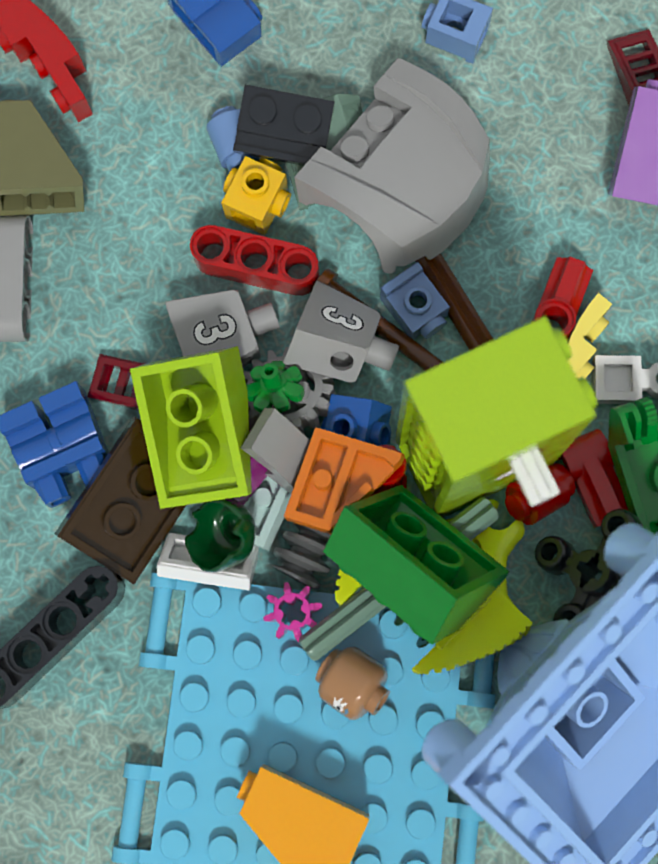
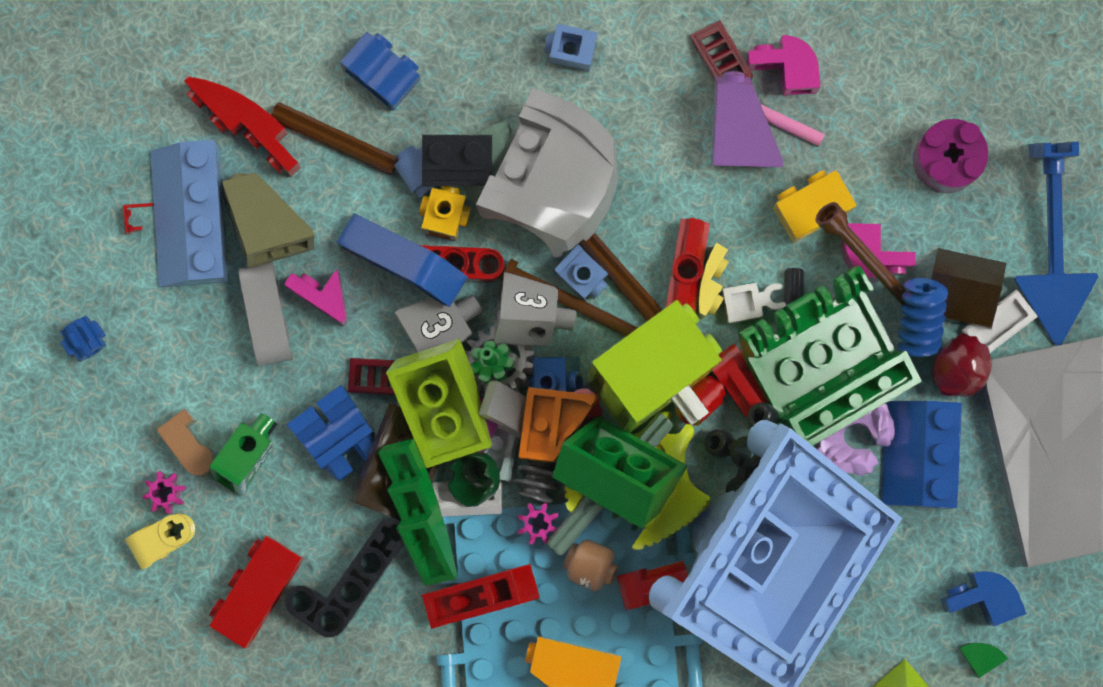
camera: 25 degrees left, 5 degrees up
none -> reddish brown axle [271,102,399,175]
none -> dark pink slope [284,270,348,326]
none -> blue beam [336,213,468,307]
none -> green slope [378,439,457,586]
none -> red slope [422,564,540,629]
none -> red piece [616,561,688,611]

